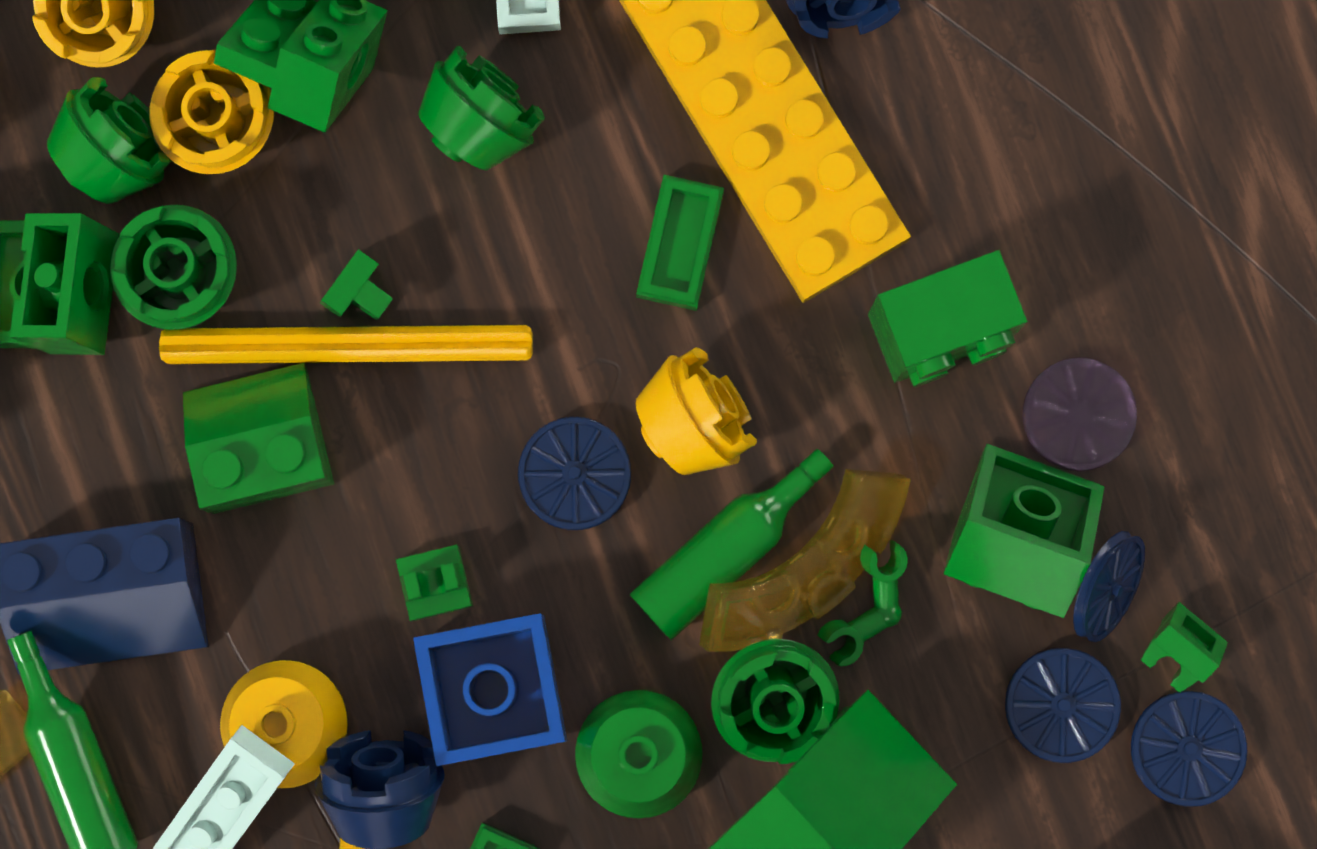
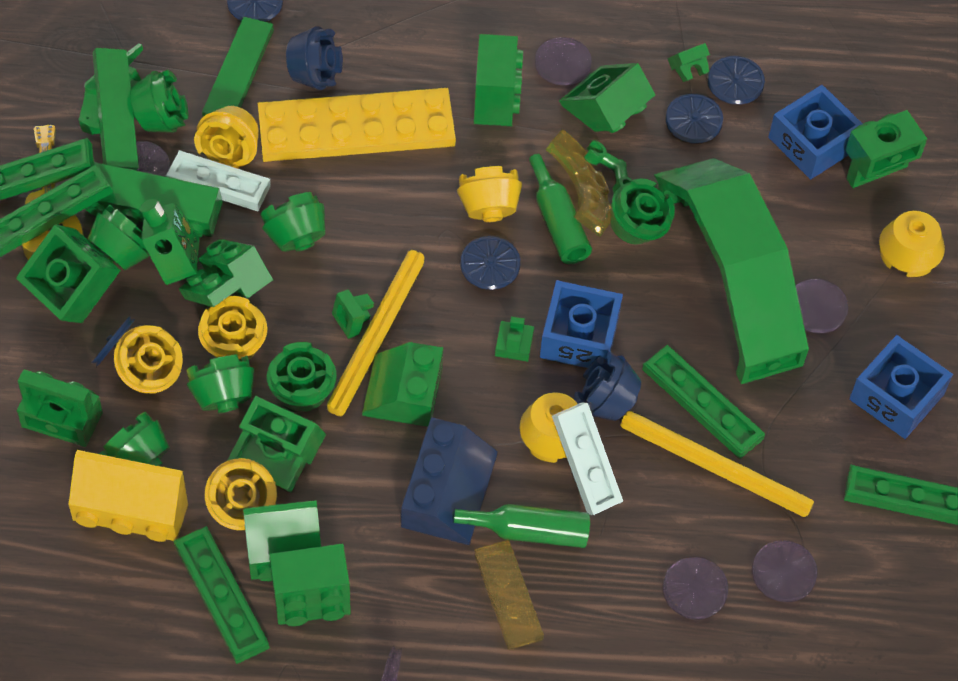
camera: 70 degrees left, 25 degrees down
green cone [575,690,703,818] -> none
green tile [636,175,724,311] -> none
dark blue wheel [1073,531,1145,642] -> none

